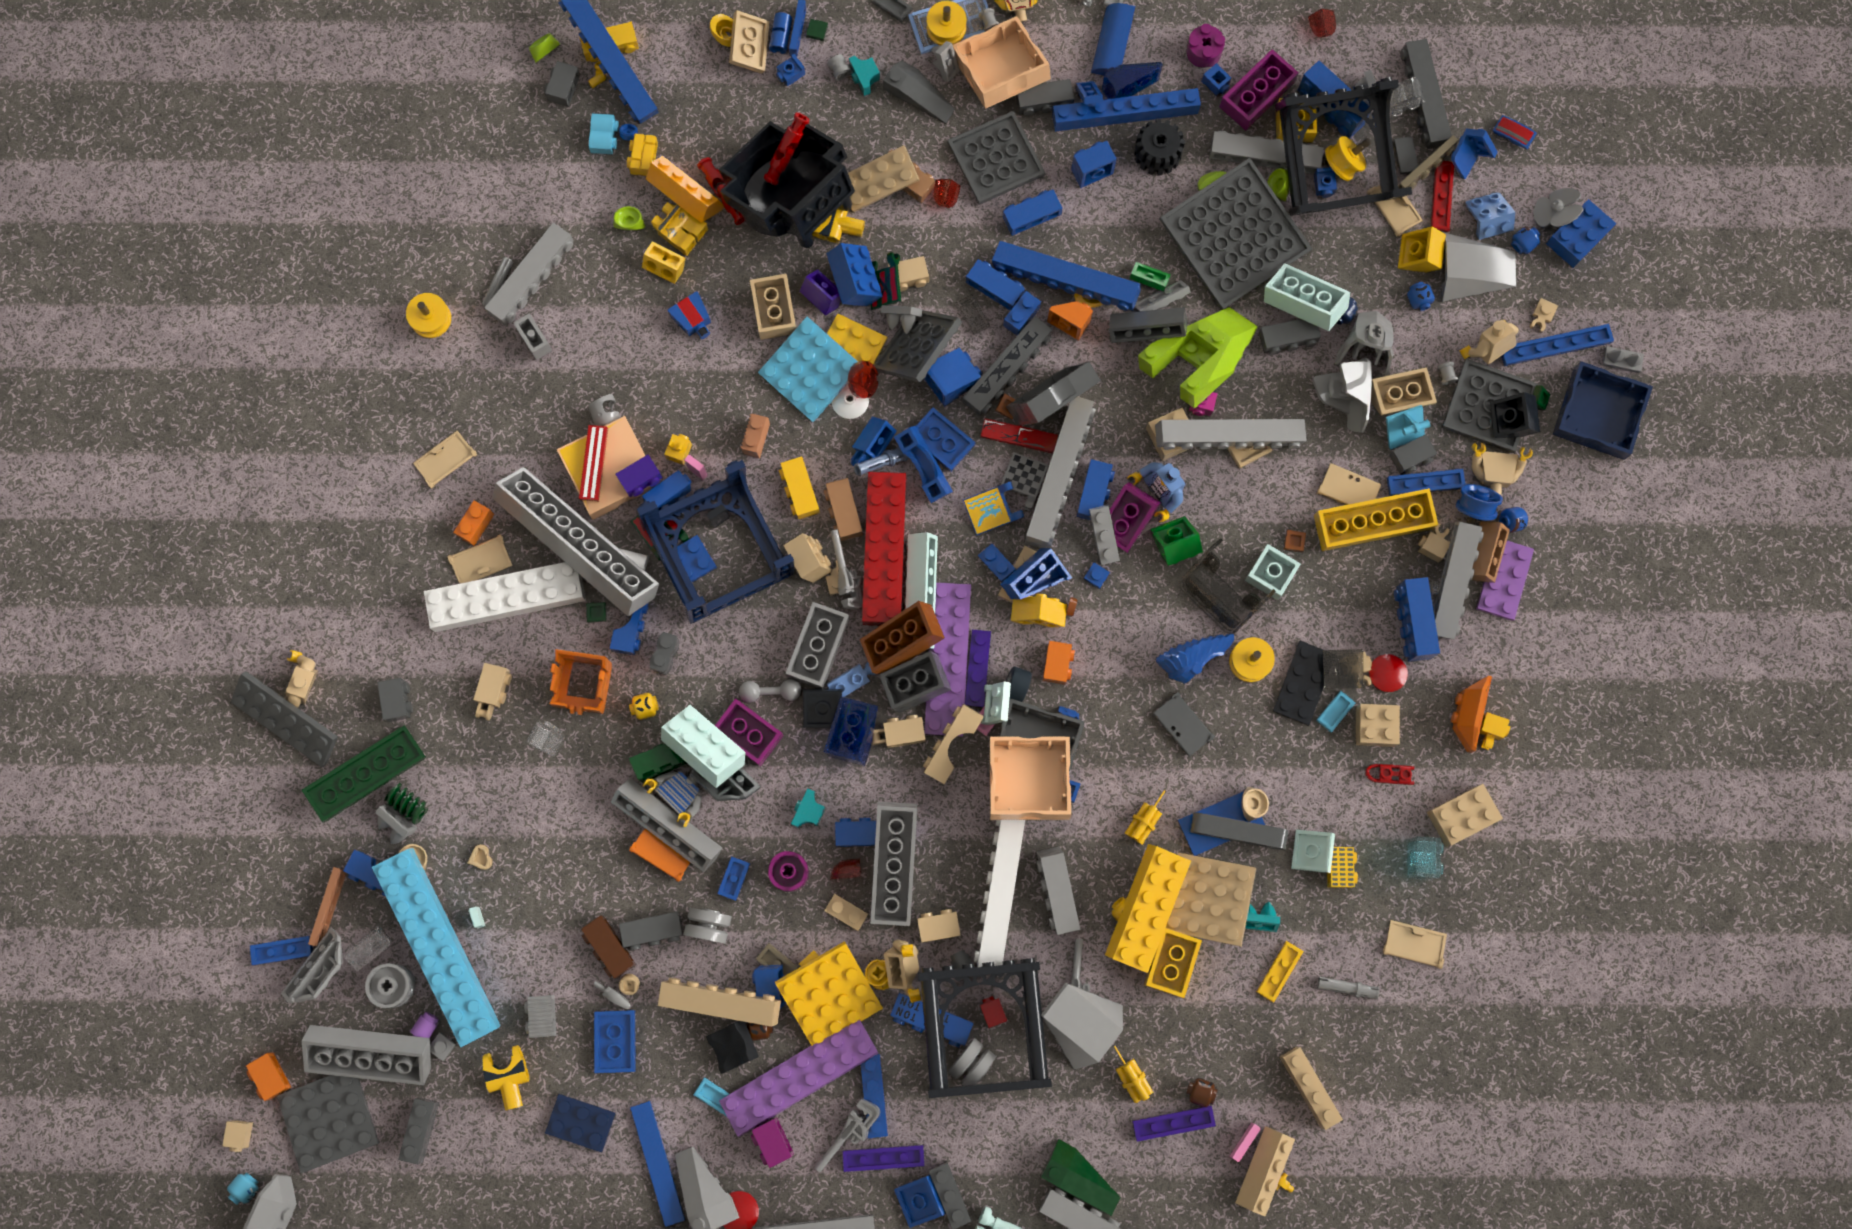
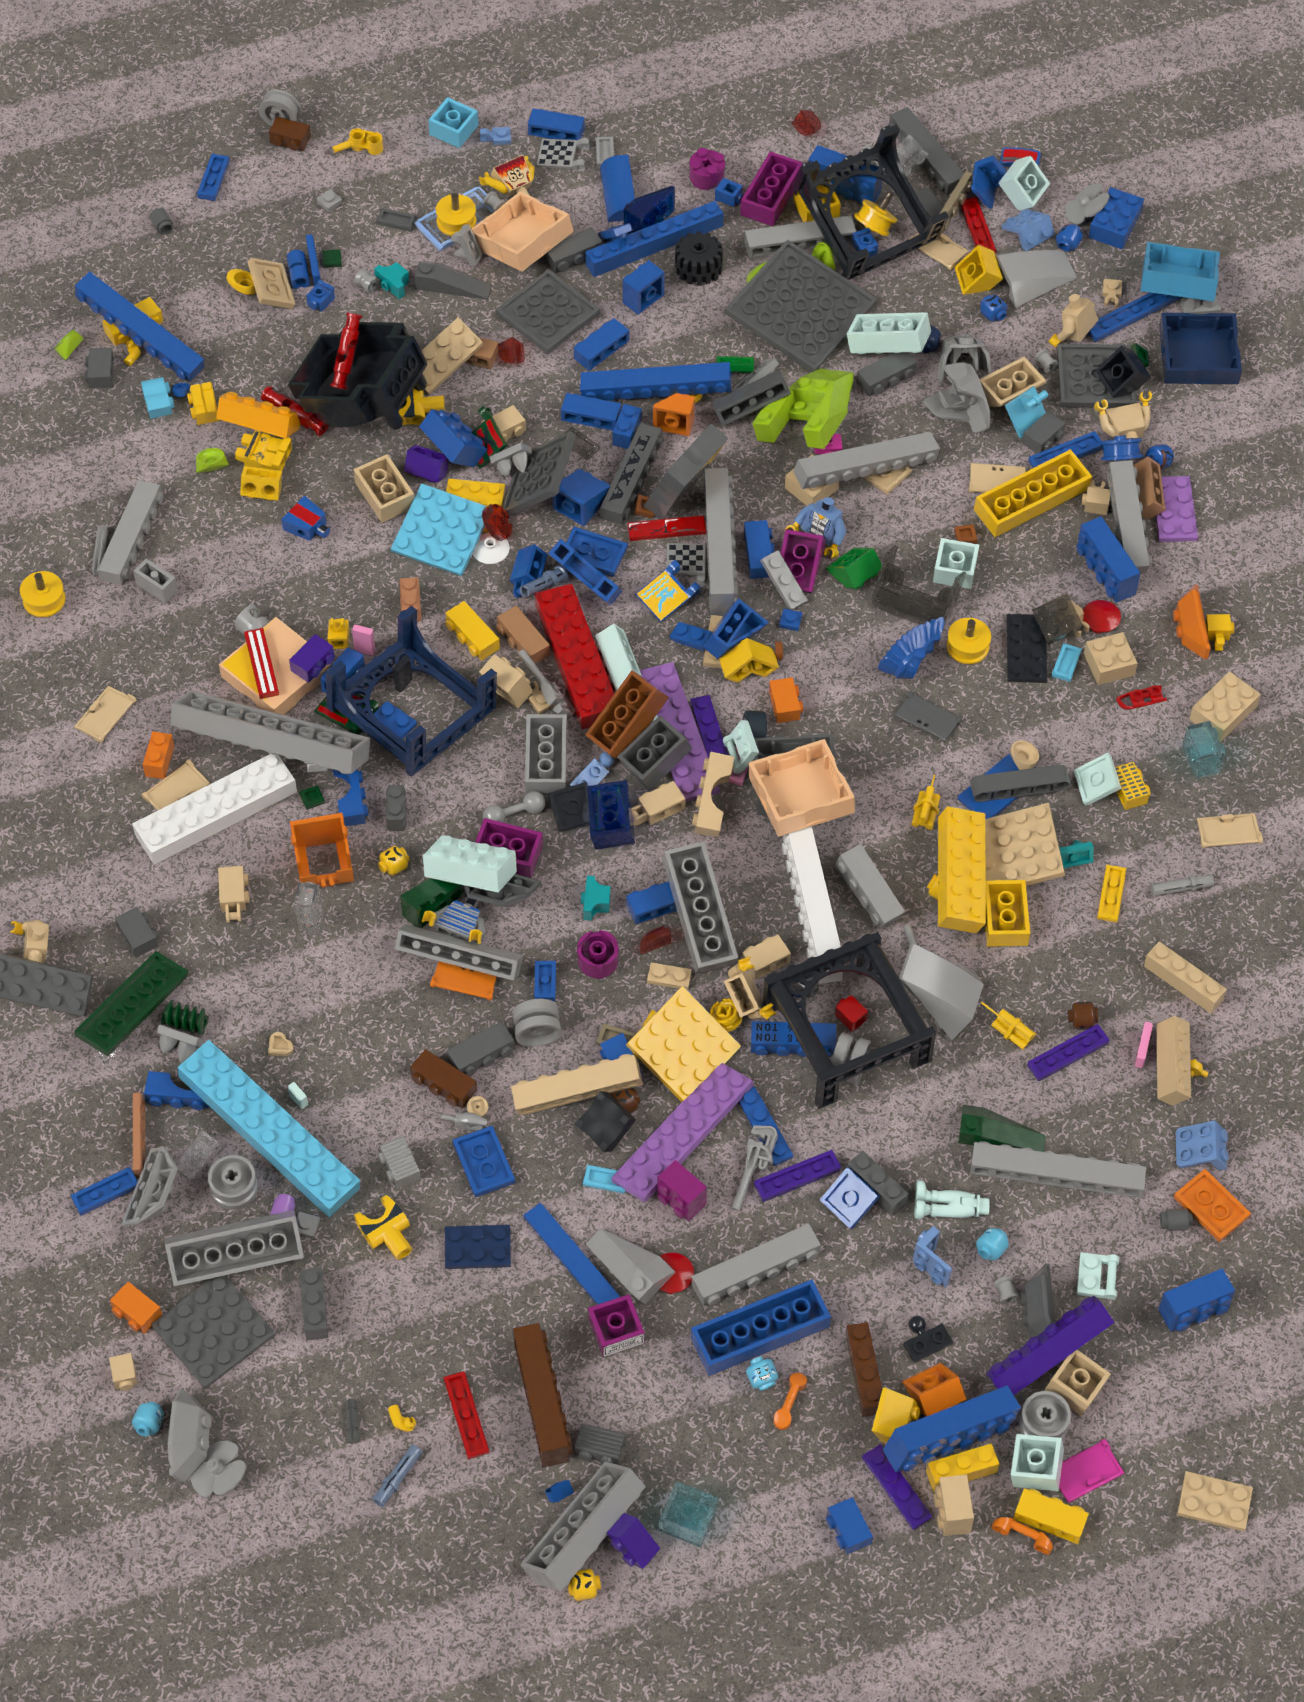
camera: 20 degrees left, 20 degrees down
none -> light aqua brick [998,156,1050,210]
none -> dark azure tile [1140,242,1220,301]

